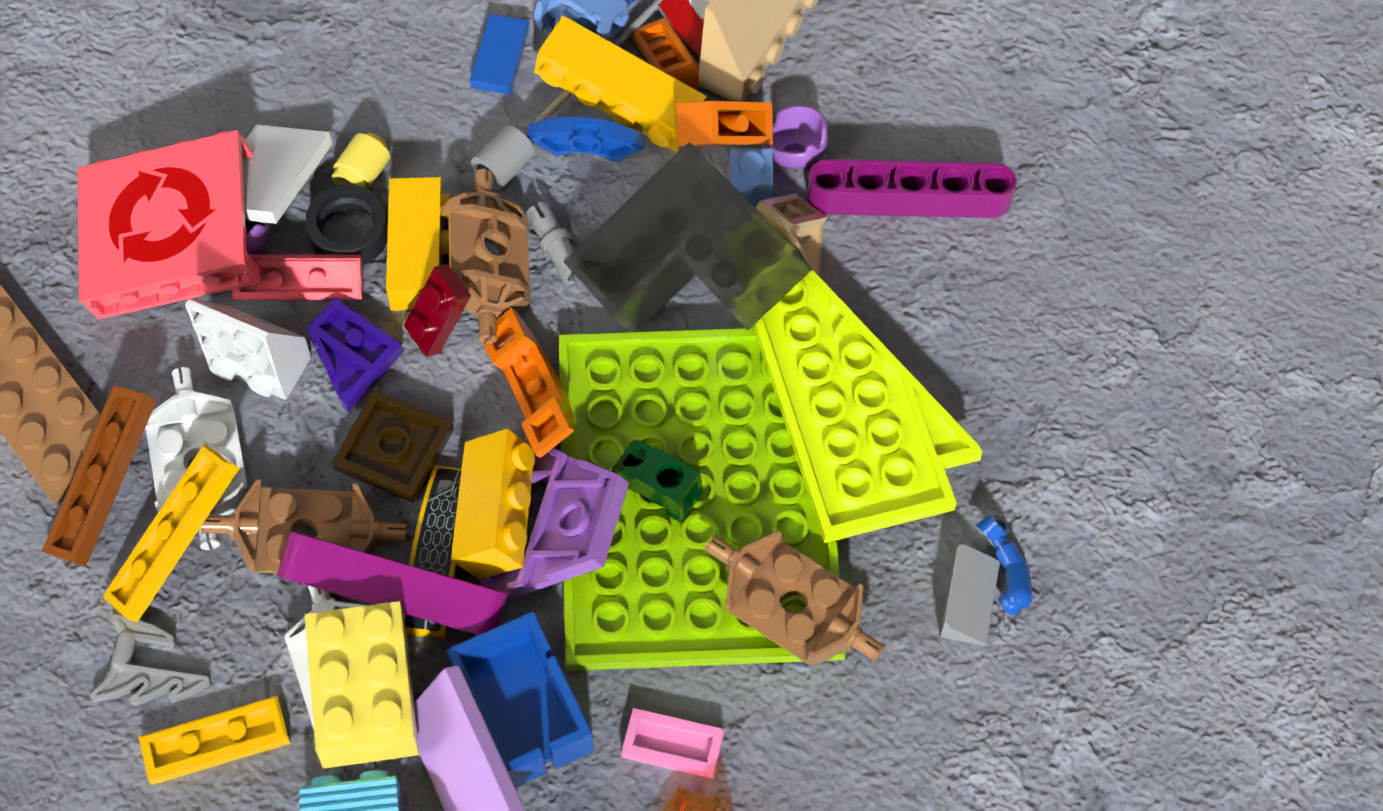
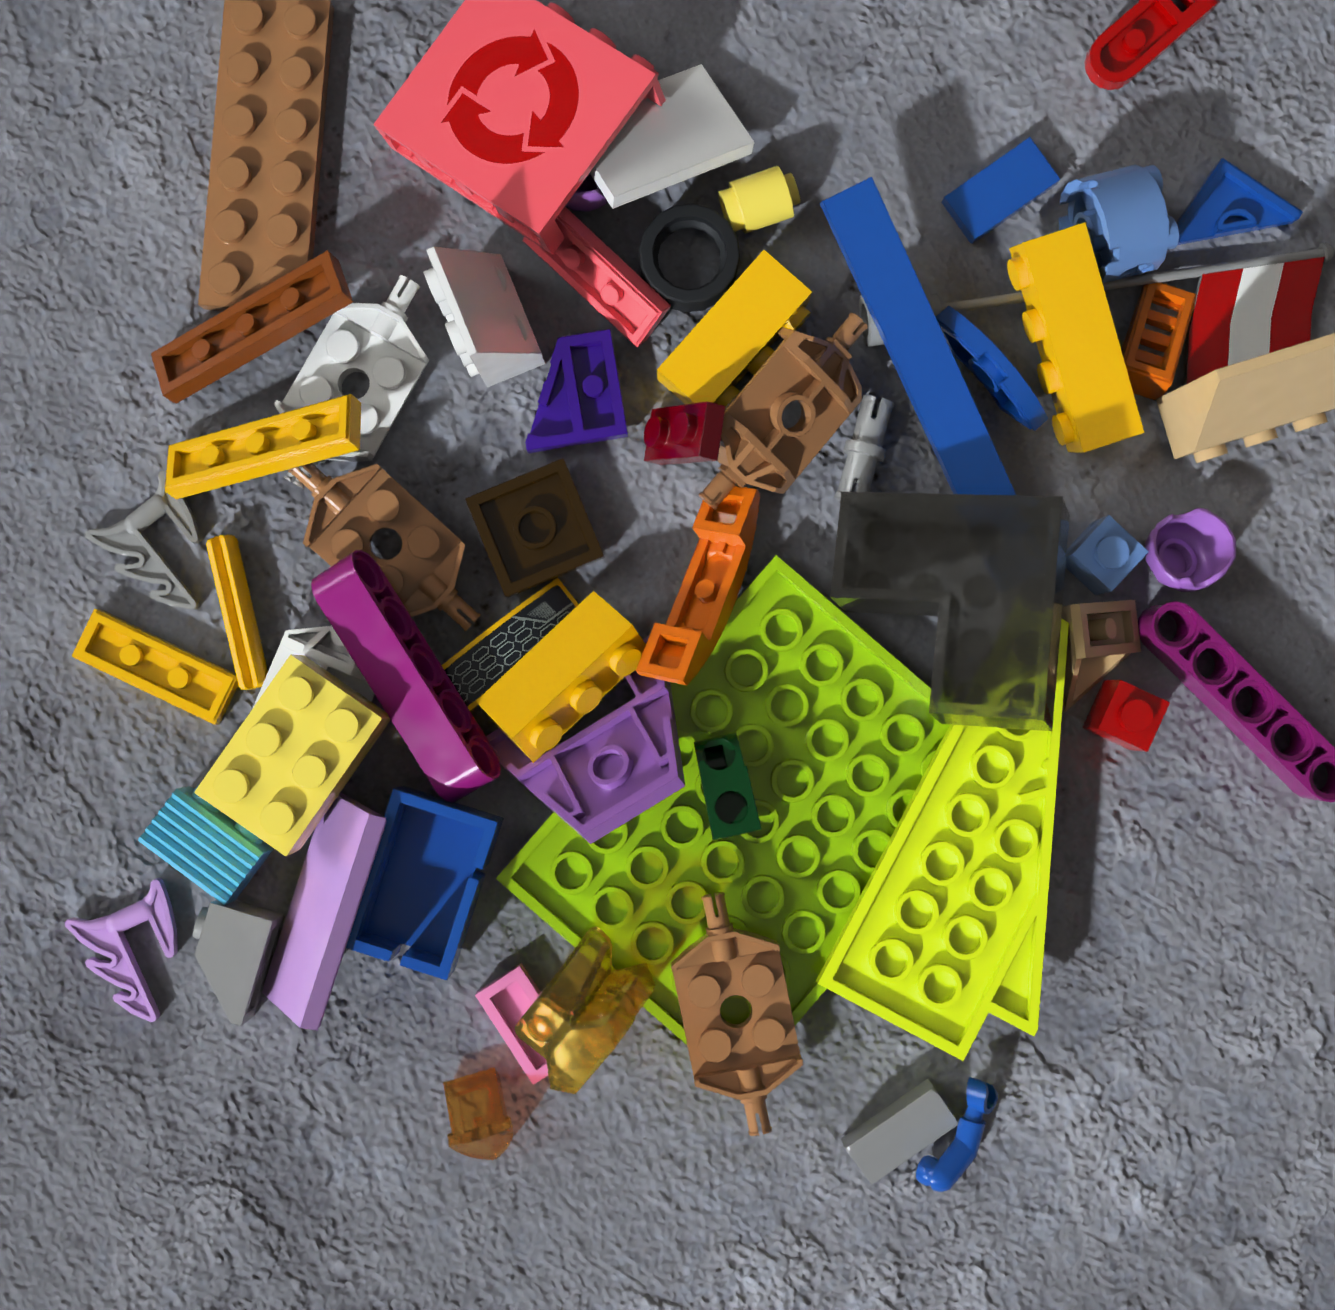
camera: 40 degrees right, 25 degrees up
orange brick [676,101,773,147] -> none
none -> yellow axle [206,534,268,690]
none -> clear yellow piece [515,926,655,1094]
none -> blue tile [819,177,1051,594]
none -> red brick [1082,680,1170,752]

